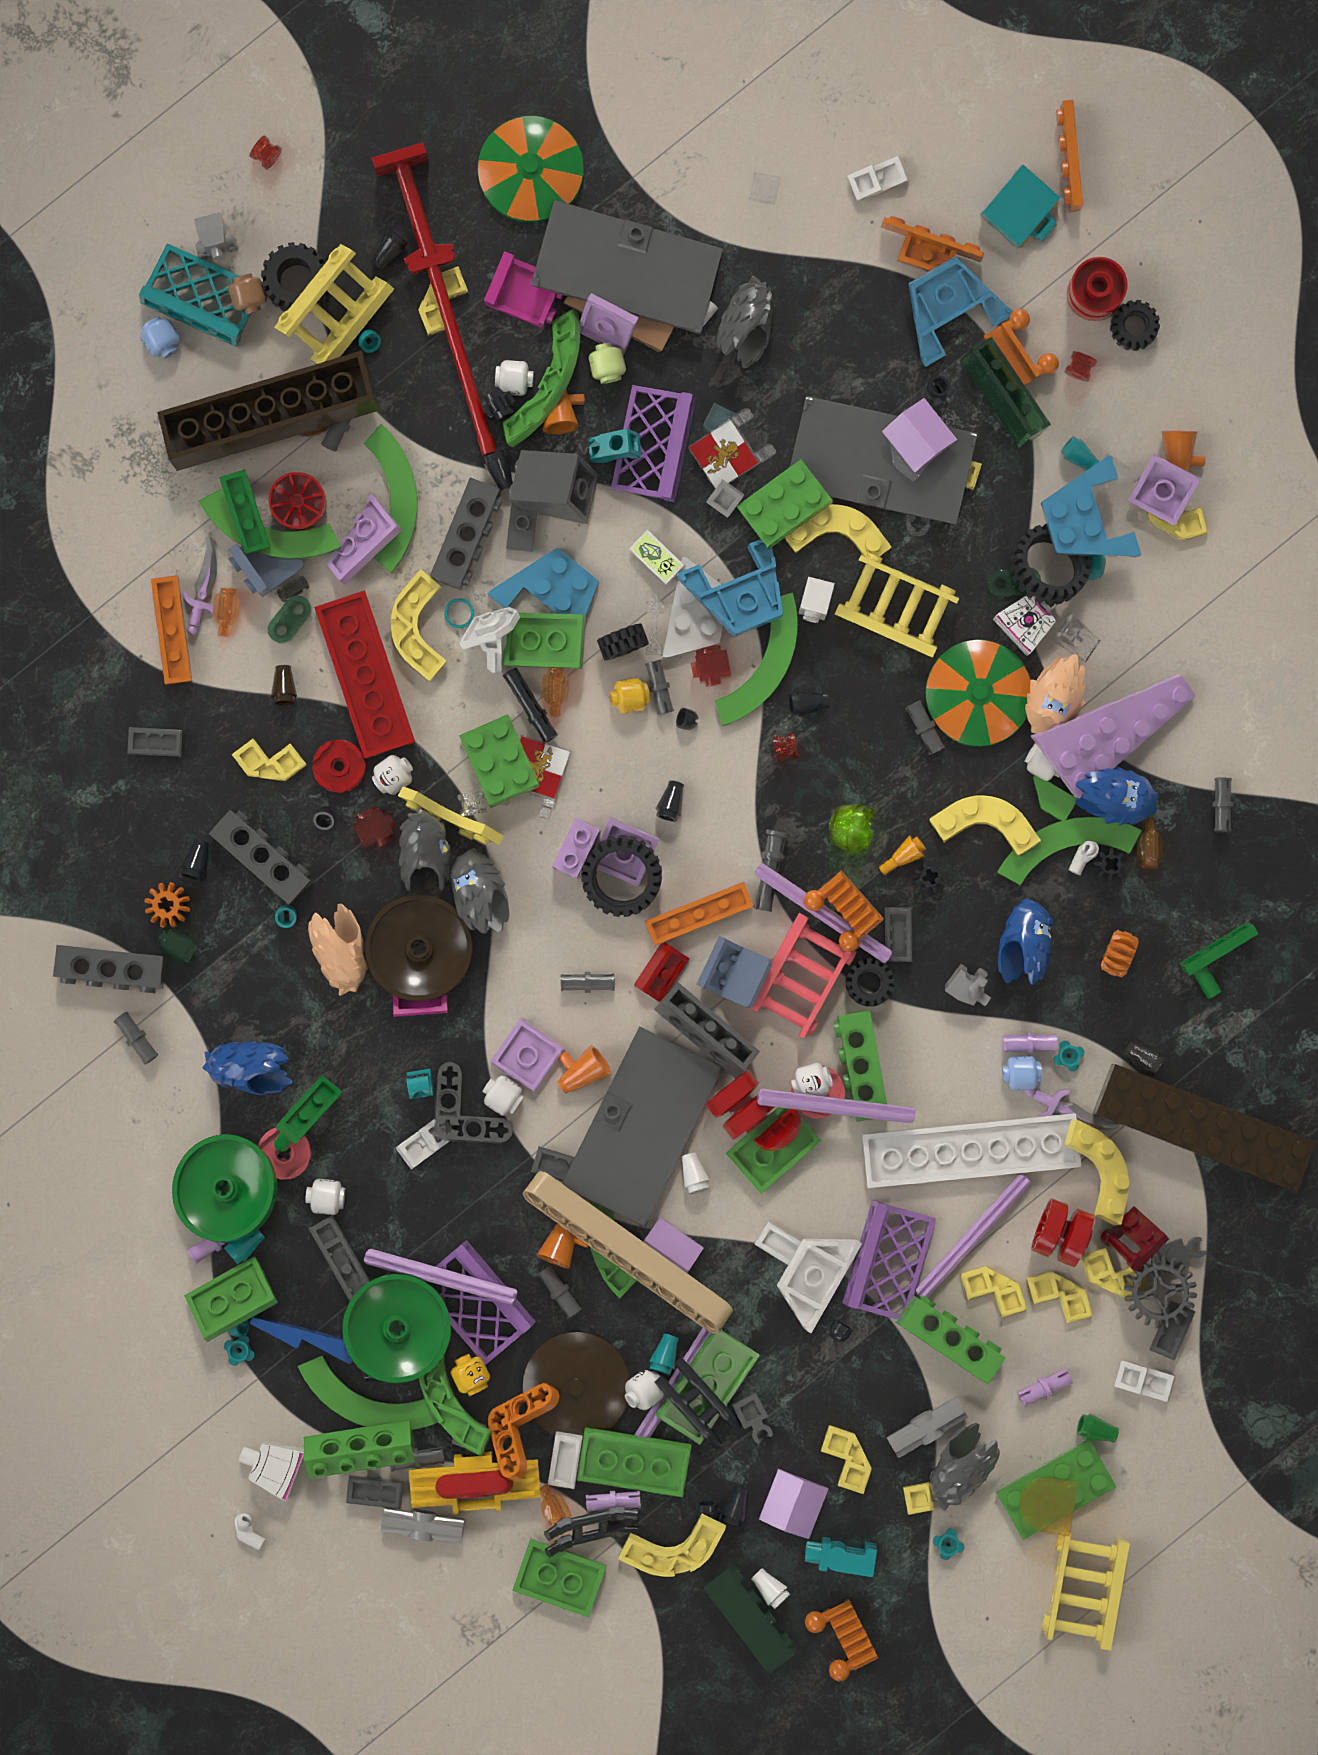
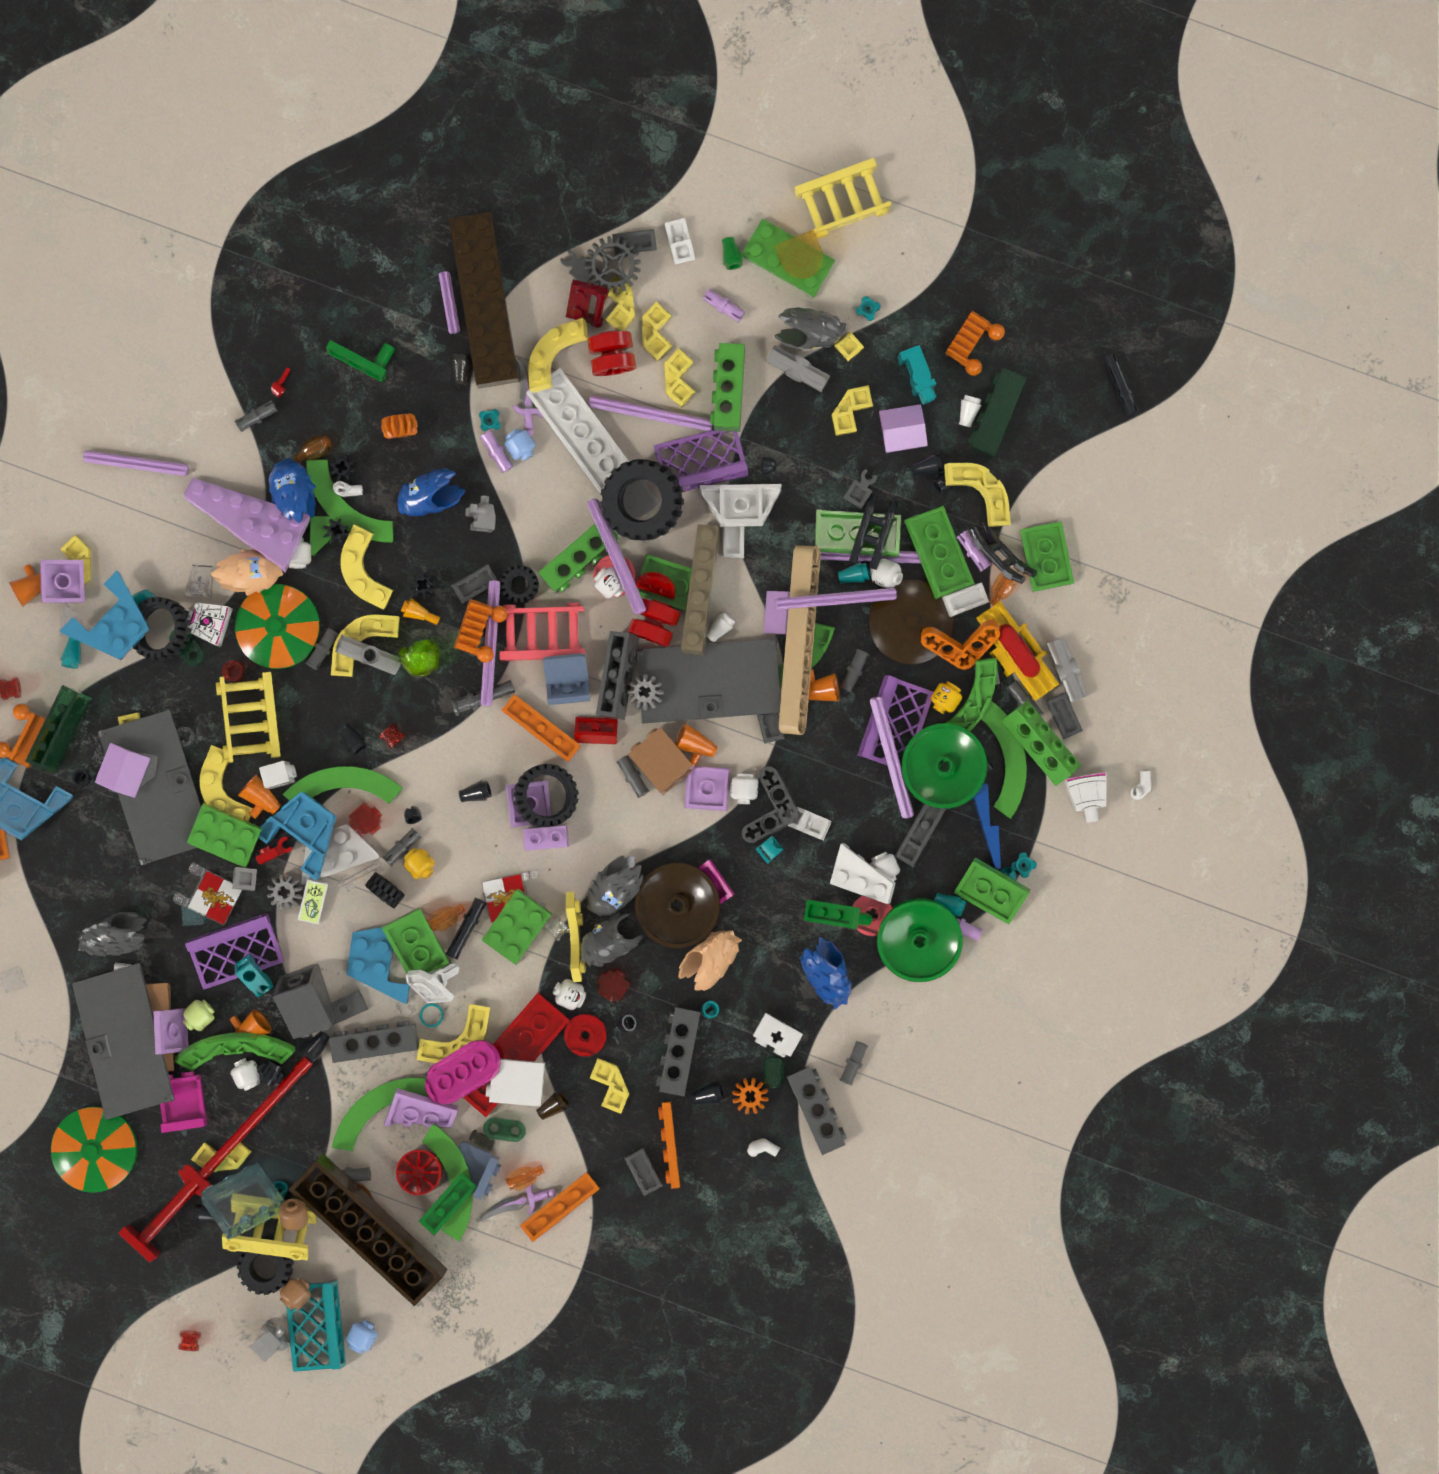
camera: 120 degrees left, 0 degrees up
none -> lavender axle [83,450,188,476]
none -> window [201,1163,284,1241]
none -> clear red wheel [222,660,245,683]
none -> orange piece [238,774,281,819]
none -> red plate [256,837,294,865]
none -> light grey gear [267,874,304,910]
none -> red hand [271,368,291,397]
none -> medium nougat head [279,1198,308,1231]
none -> black gear [323,519,349,544]
none -> light yellow plate [331,615,400,677]
none -> light grey piece [335,635,402,675]
none -> dark pink tile [425,1040,501,1104]
none -> lavender axle [439,271,460,334]
none -> white brick [486,1058,546,1107]
none -> black tyre [600,459,684,541]
none -> light grey gear [627,674,664,711]
none -> medium nougat panel [628,727,696,796]
none -> orange plate [658,1101,680,1189]
none -> dark tan arch [681,524,721,656]
none -> white arm [747,1139,780,1157]
none -> white brick [753,1013,803,1058]
none -> lavender axle [774,588,897,610]
none -> white wing [830,843,896,904]

